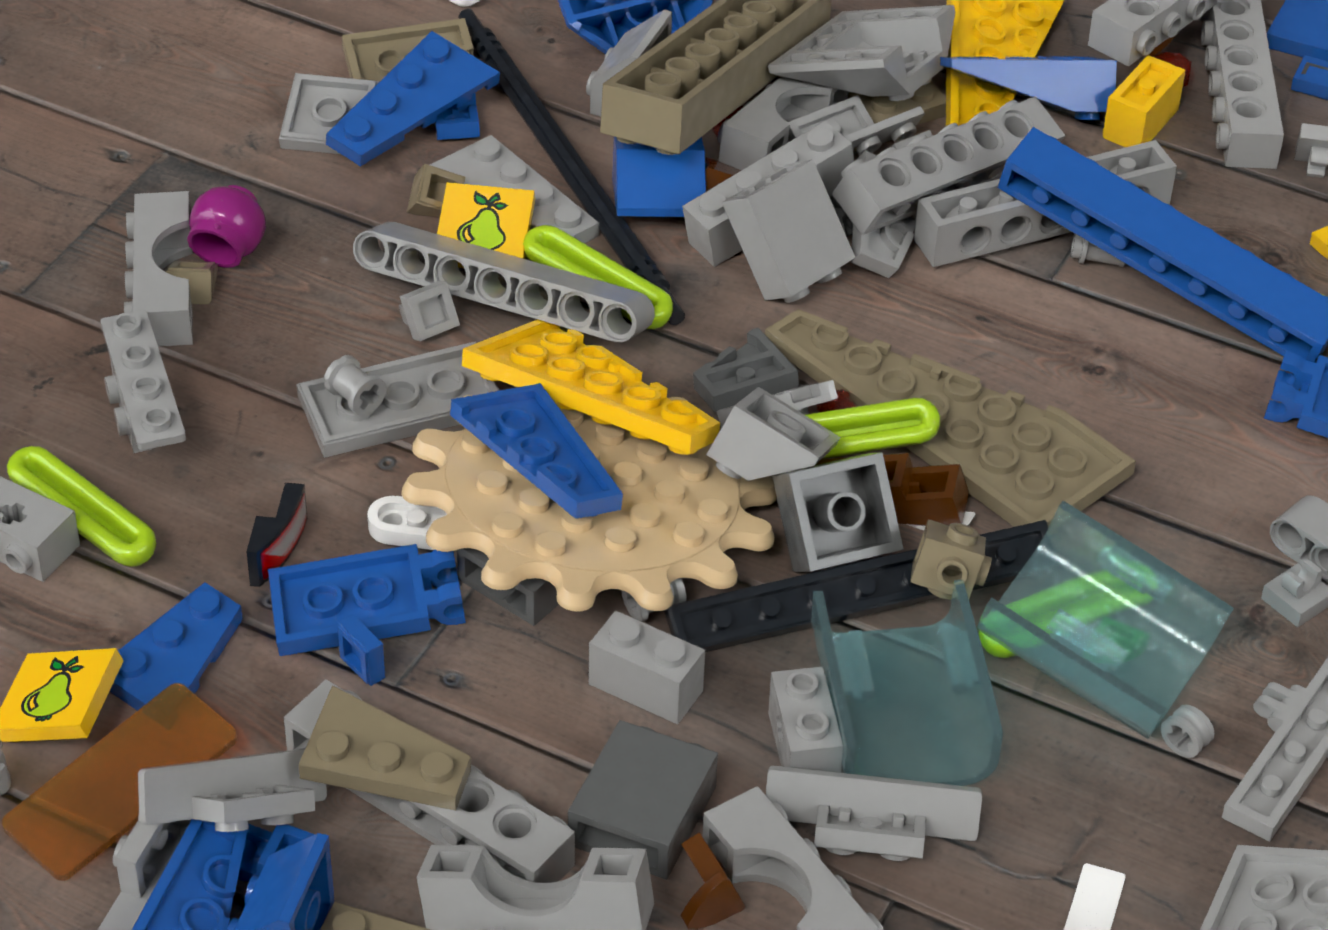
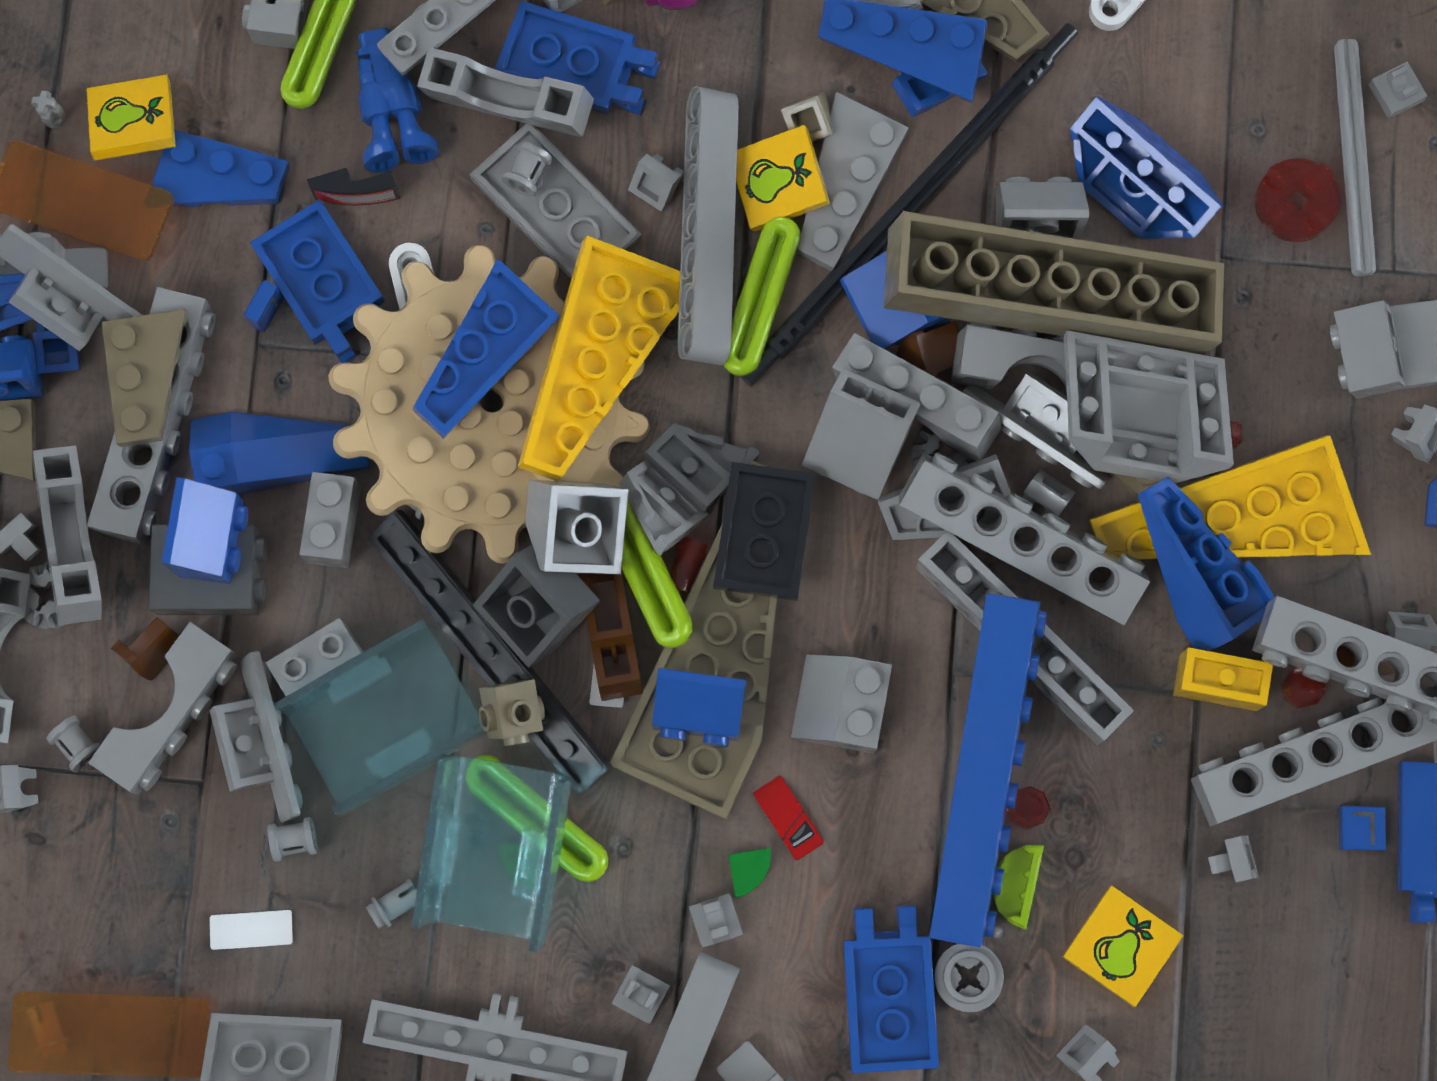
camera: 70 degrees right, 35 degrees up
light grey bush [1160,705,1215,758] -> none
none -> slope [162,477,248,584]
none -> blue wedge [189,412,370,495]
none -> light grey bush [267,817,318,862]
none -> blue piece [356,28,440,173]
none -> light grey pin [366,879,423,929]
none -> light grey arch [417,47,594,138]
none -> blue tile [495,1,660,116]
none -> blue slope [652,668,746,747]
none -> light grey tile [689,893,743,948]
none -> black plate [713,462,816,601]
none -> green tile [728,848,771,898]
none -> red sticker [753,776,824,860]
none -> light grey slope [791,654,892,754]

